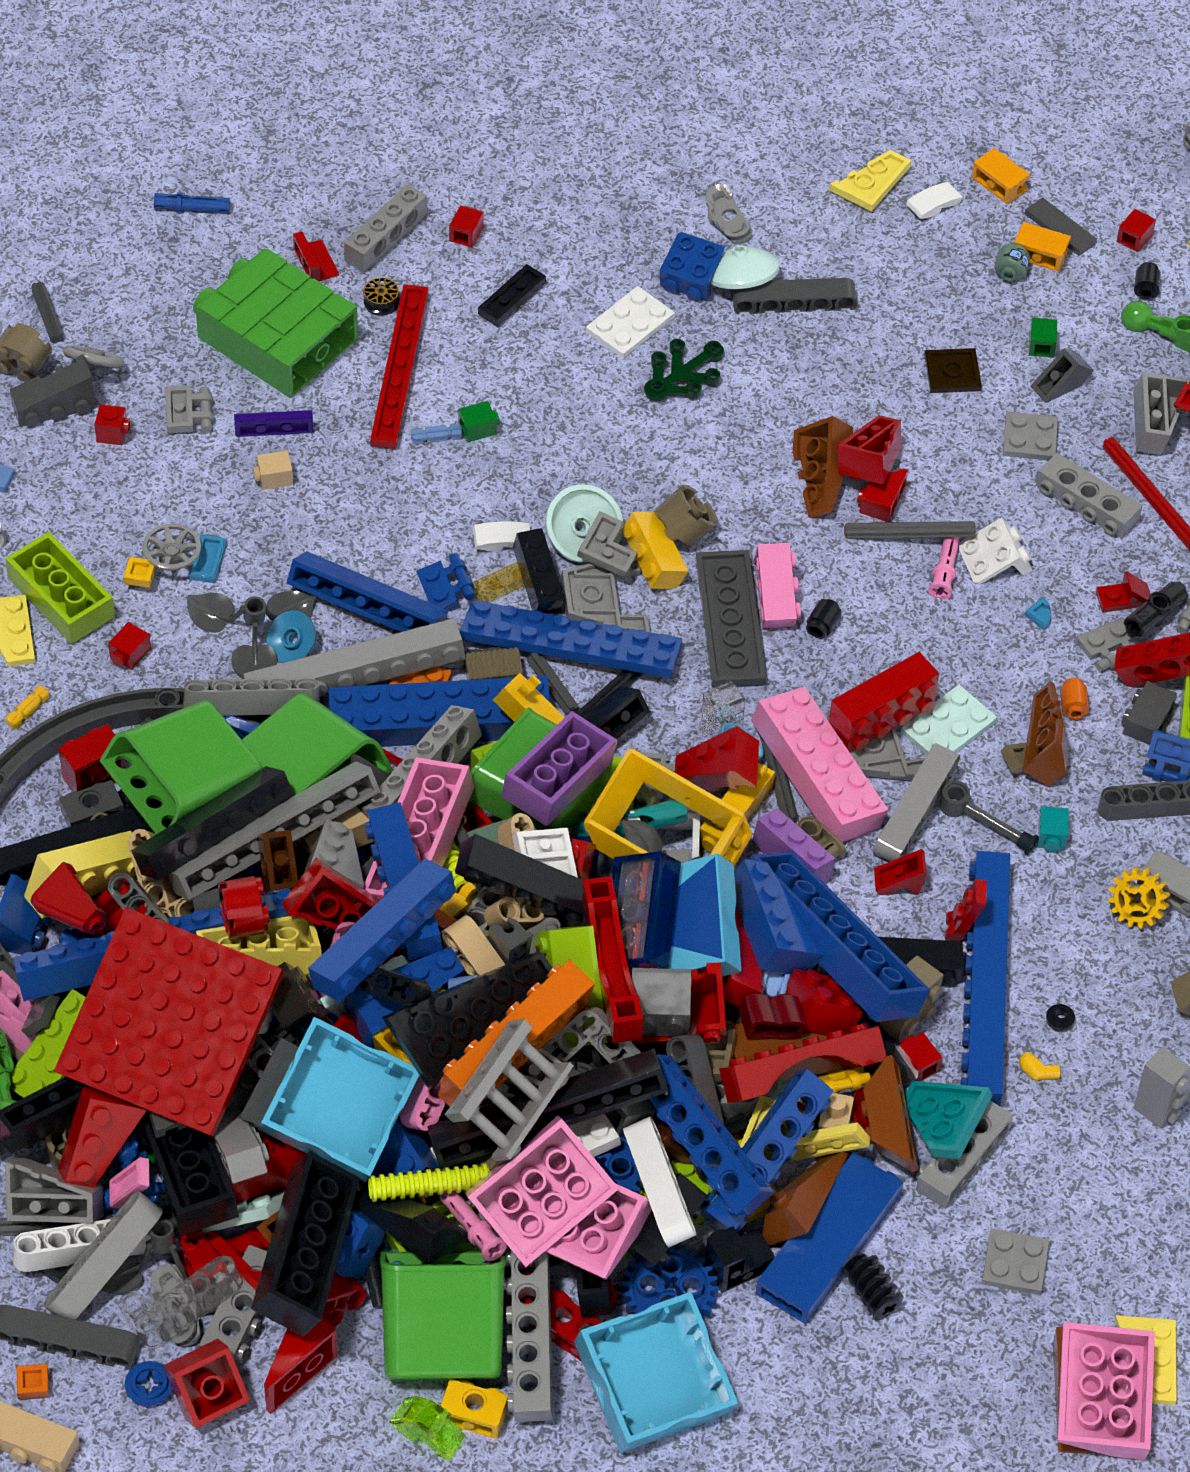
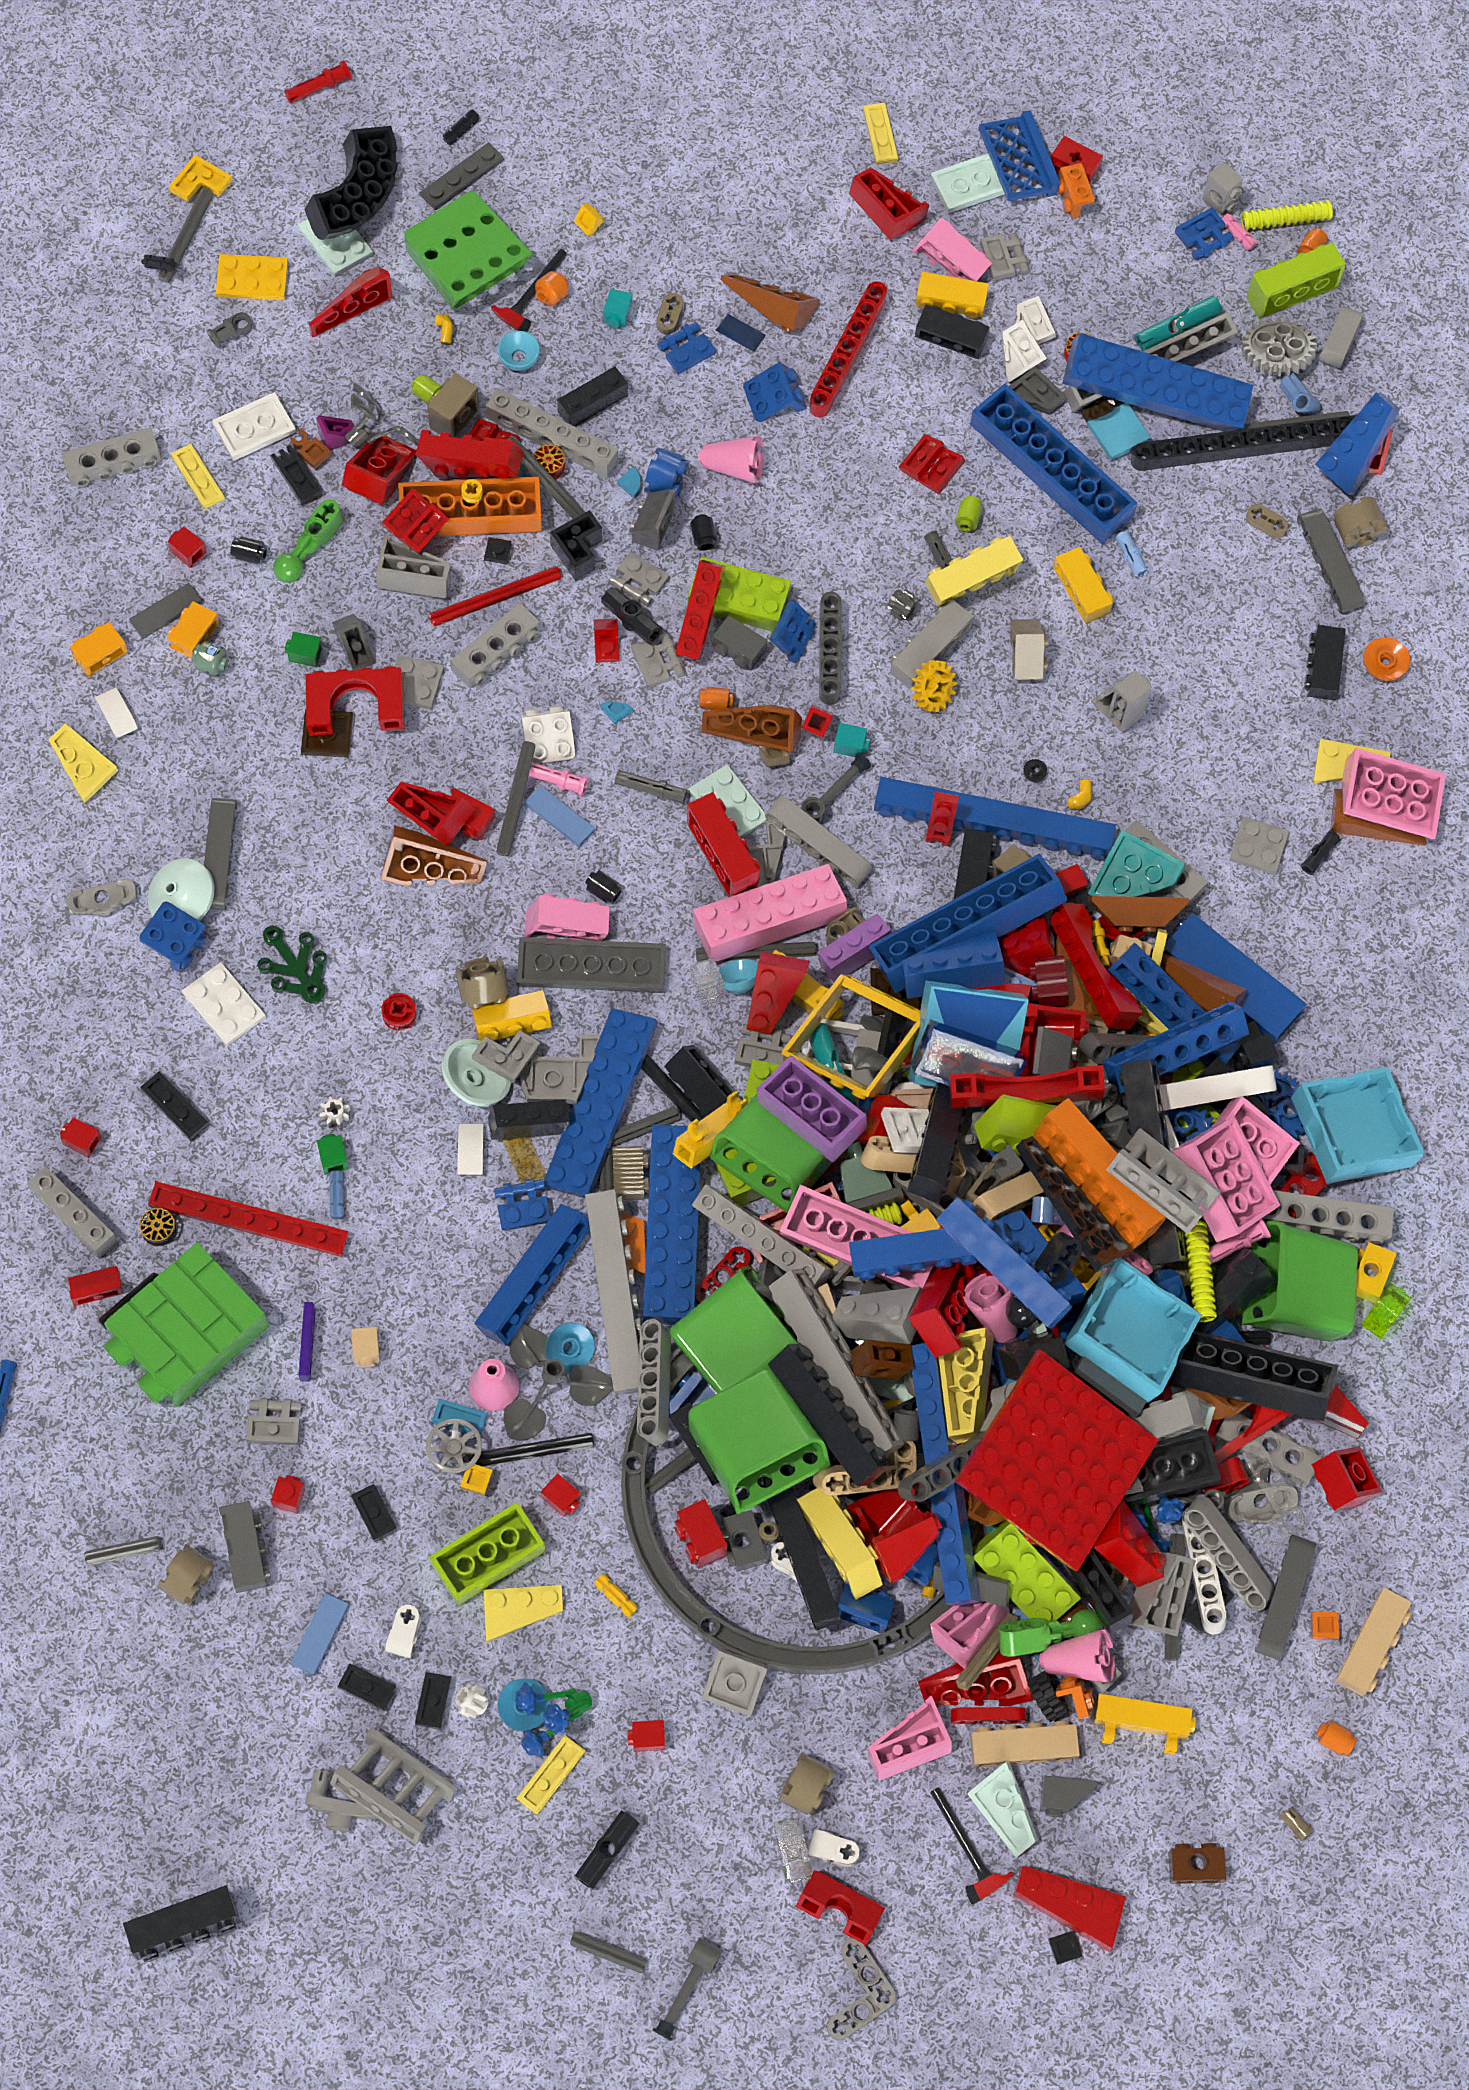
camera: 85 degrees left, 15 degrees up
light grey plate [63,346,124,368] -> none
bright pink tile [109,1157,149,1209] -> none
blue gear [125,1361,173,1408] -> none
red brick [218,876,270,940] -> none
black piece [842,1254,904,1321] -> none
red slope [874,849,927,895] -> none
none -> red arch [305,666,405,736]
none -> white gear [319,1096,350,1128]
none -> black plate [351,1484,397,1542]
none -> red wheel [381,993,416,1031]
none -> black axle [468,1433,595,1466]
none -> bright pink cone [469,1359,520,1411]
none -> medium blue tile [524,785,595,847]
none -> dark grey pin [614,769,688,804]
none -> red brick [801,704,833,738]
none -> black pin [1301,830,1341,875]

